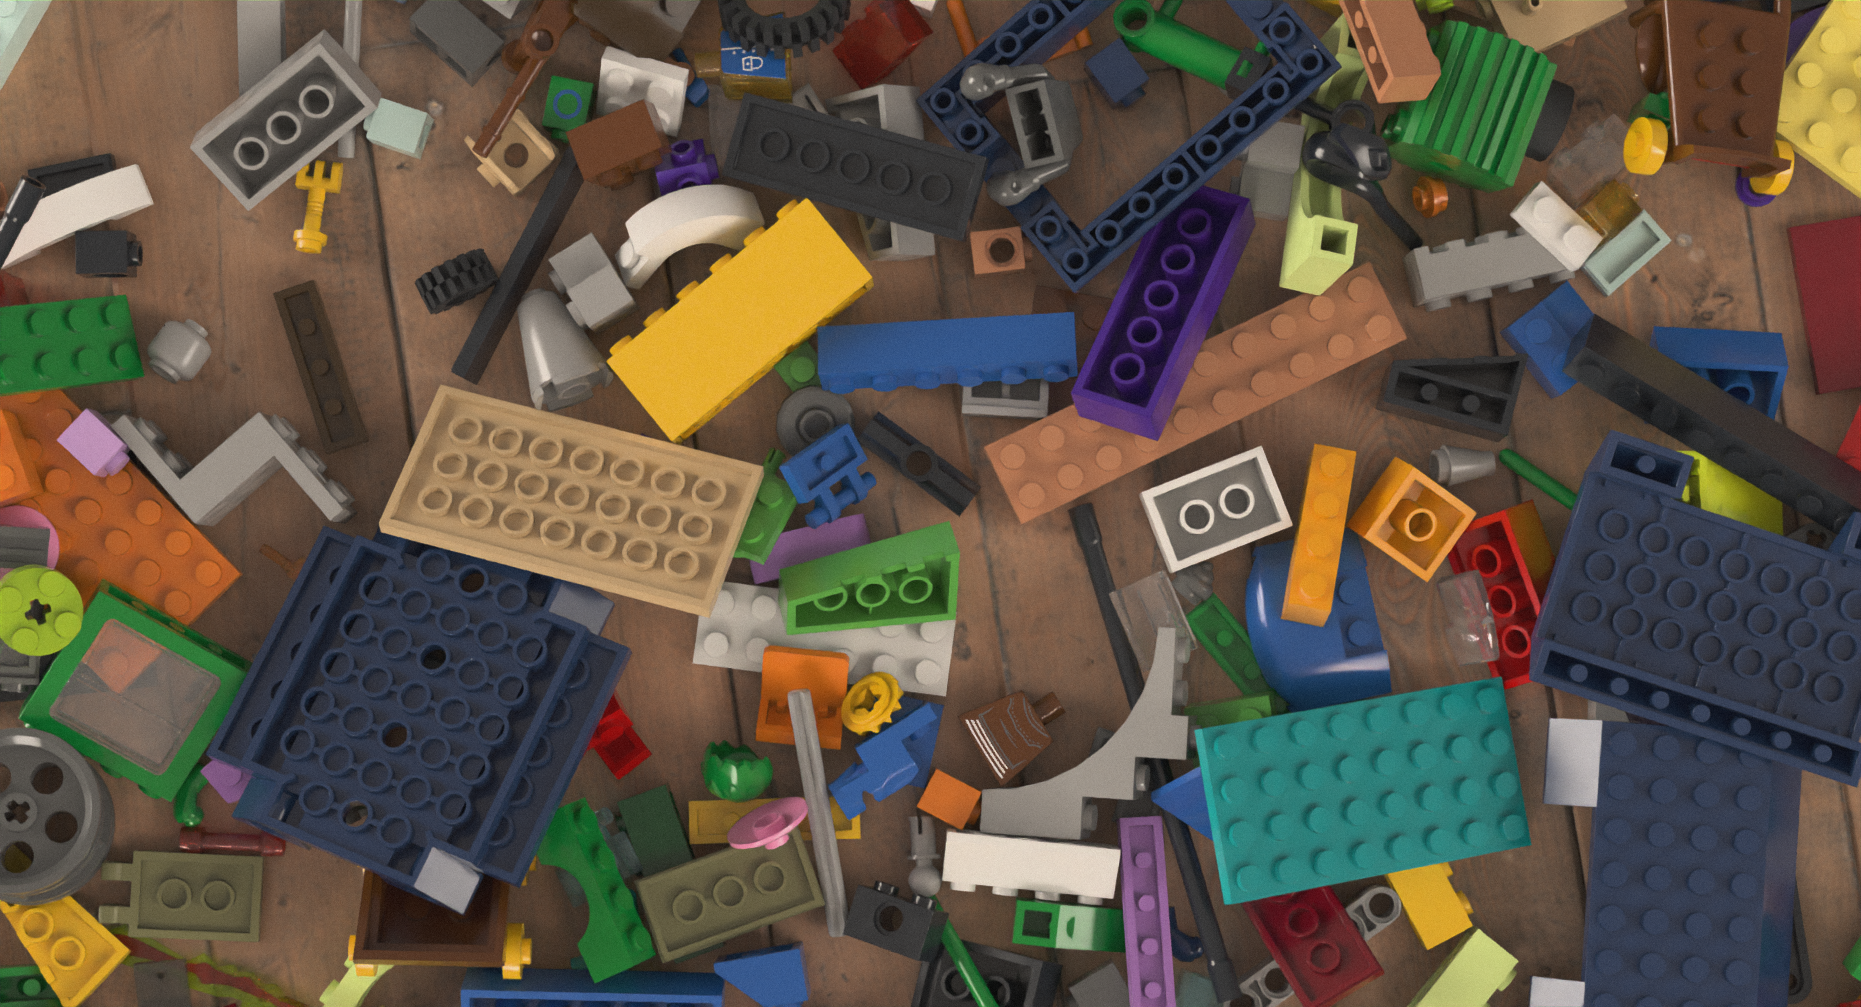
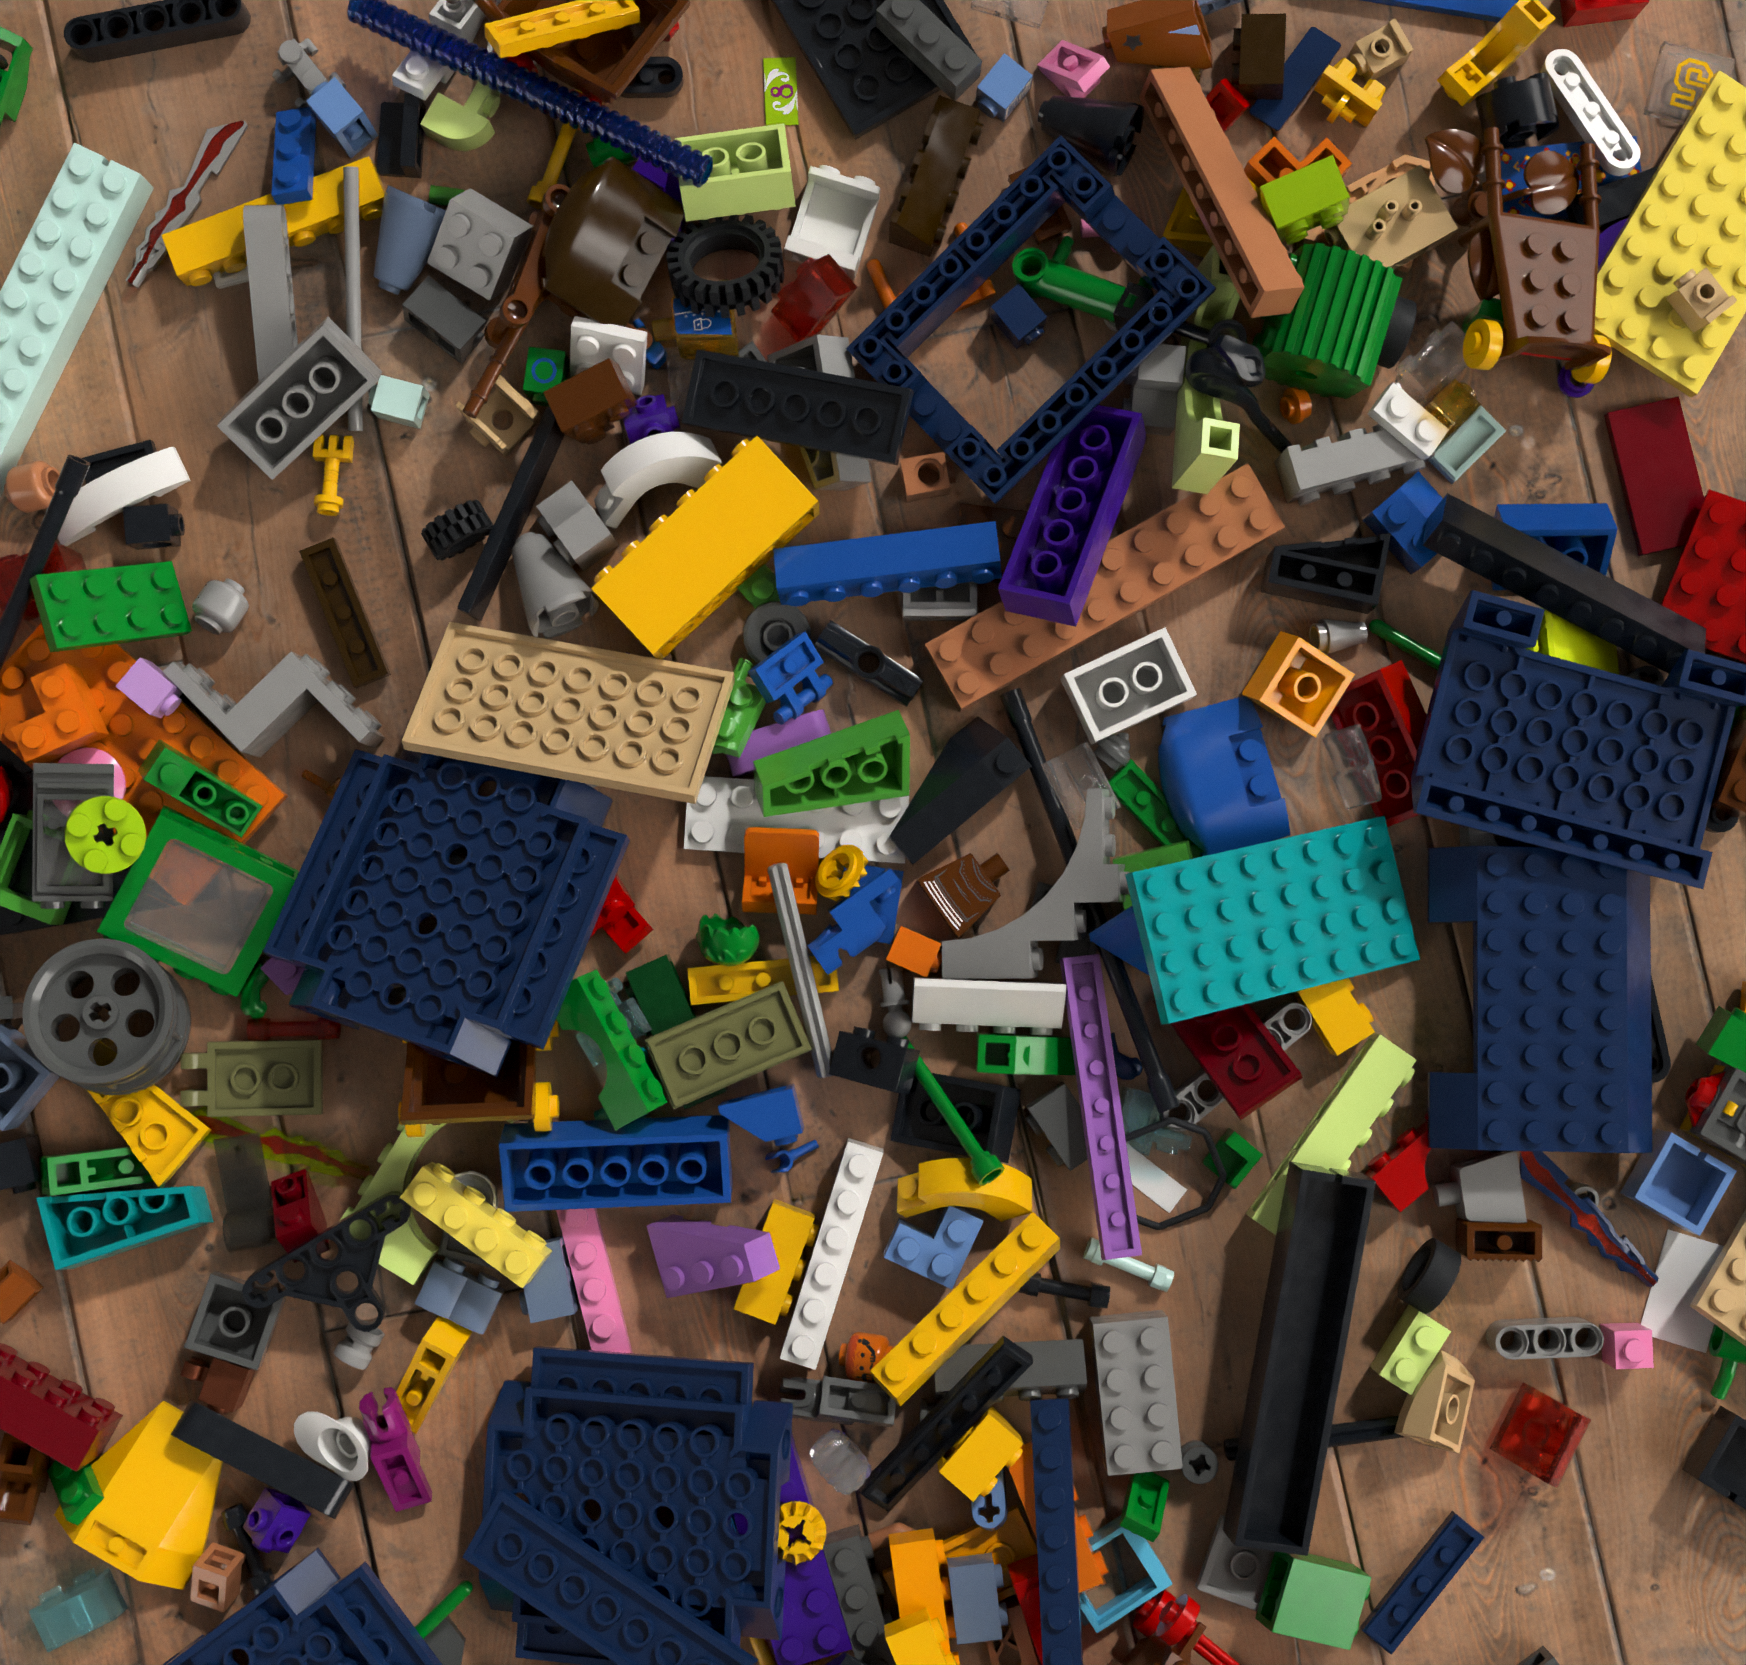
camera: 10 degrees left, 0 degrees up
bright pink dish [727,797,808,849] -> none
dark grey torso [959,63,1083,206] -> none
light orange brick [1281,443,1357,627] -> none
none -> green slope [138,739,263,838]
none -> black wedge [889,716,1032,865]

